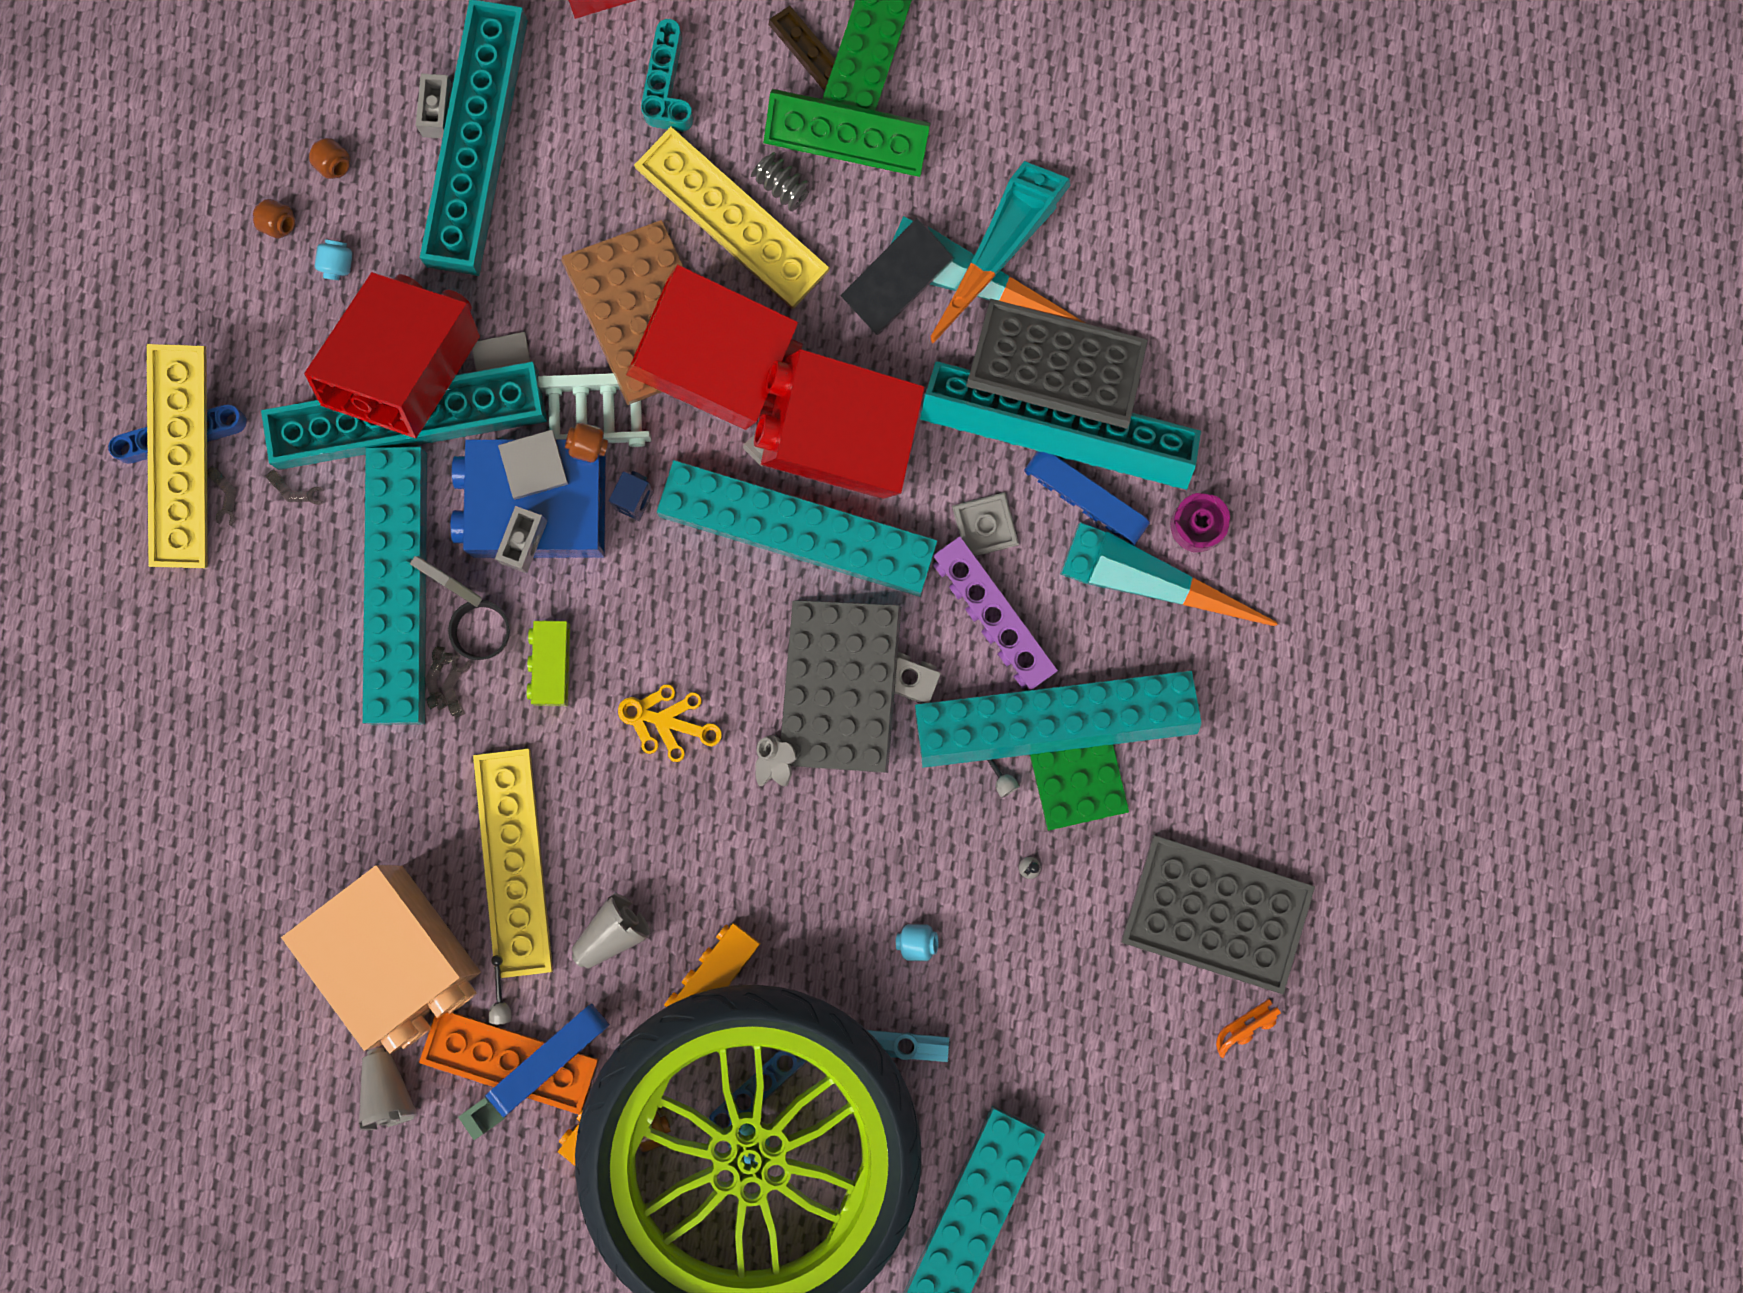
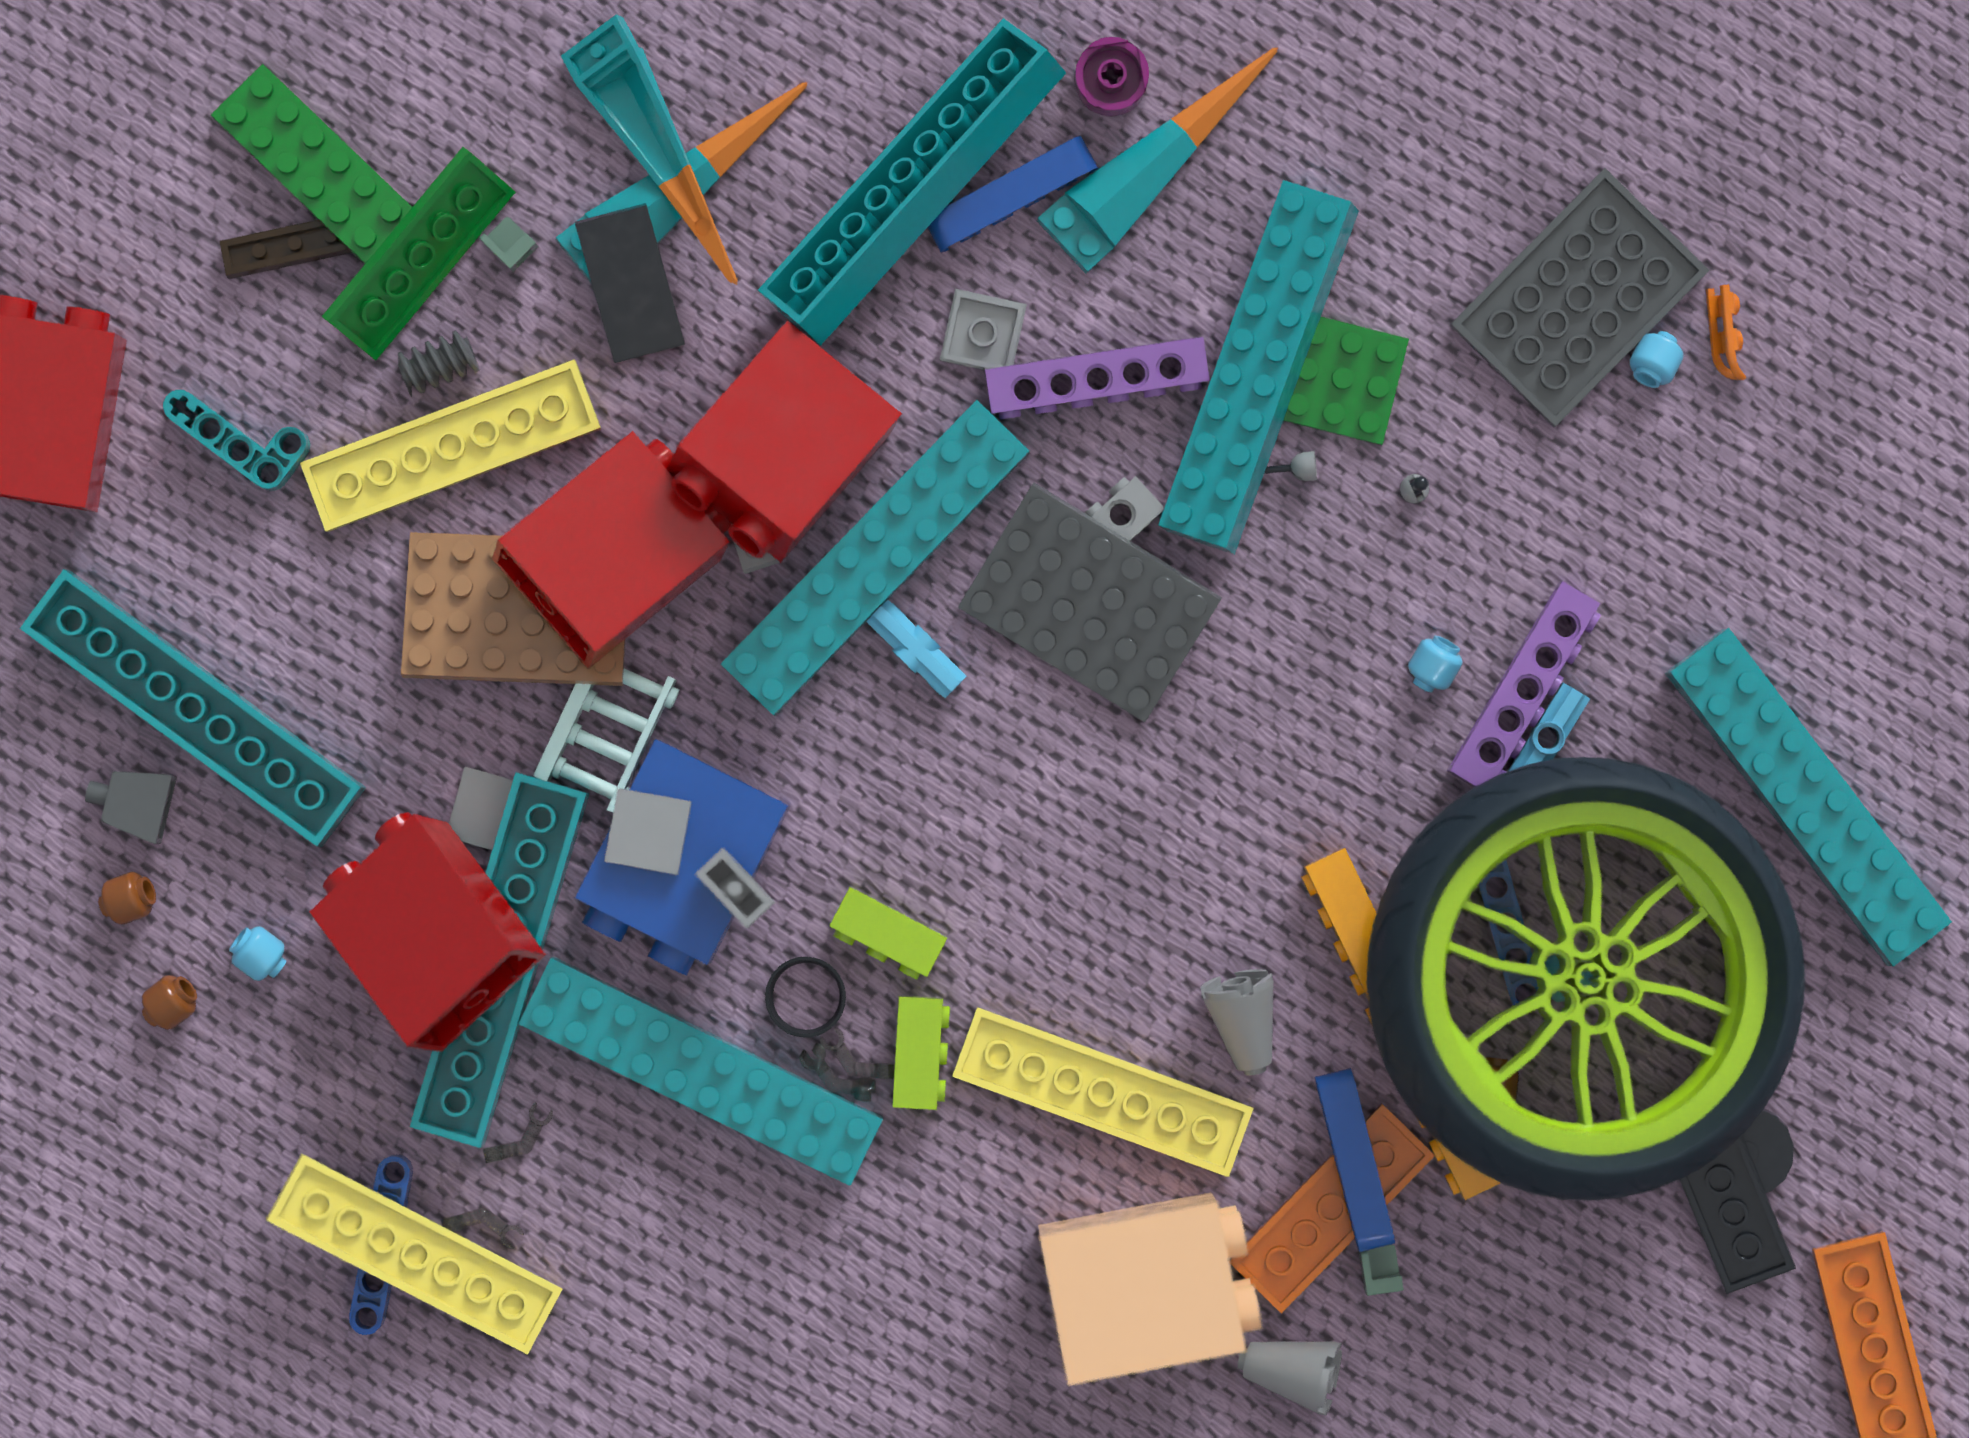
camera: 65 degrees left, 5 degrees up
light grey tile [410,556,482,607] -> none
light grey brick [416,73,453,139] -> none
hinge [489,955,512,1024] -> none
dark orange head [565,423,608,463] -> none
dark blue brick [608,471,654,522] -> none
yellow plant [618,684,722,762] -> none
light grey plate [755,735,797,787] -> none
dark grey plate [966,299,1148,429] -> none
none -> dark grey torso [85,771,177,844]
none -> sand green panel [479,217,539,272]
none -> medium azure piece [866,600,967,698]
none -> lime brick [893,996,950,1110]
none -> medium lavender brick [1447,581,1601,787]
none -> medium azure head [1629,331,1684,388]

